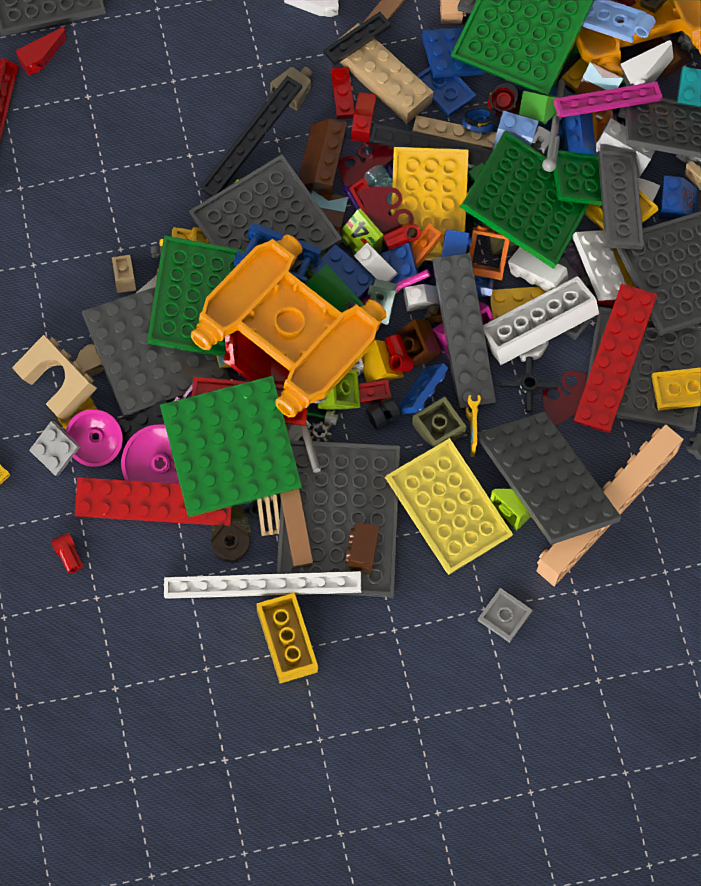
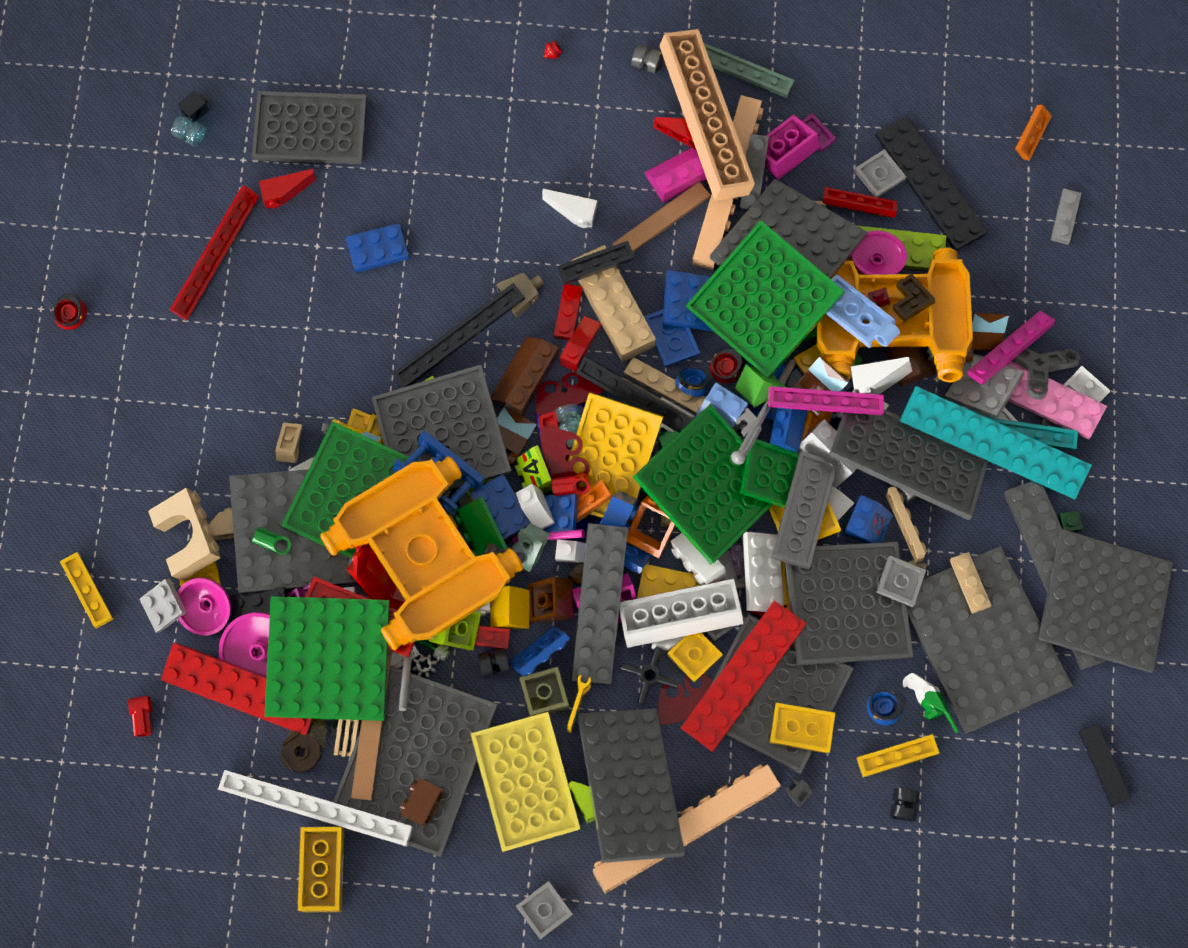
camera: 20 degrees right, 5 degrees up
red piece [385,334,414,373] -> none
none -> green piece [252,526,292,555]
none -> blue plate [346,223,409,273]
none -> yellow plate [667,633,723,683]

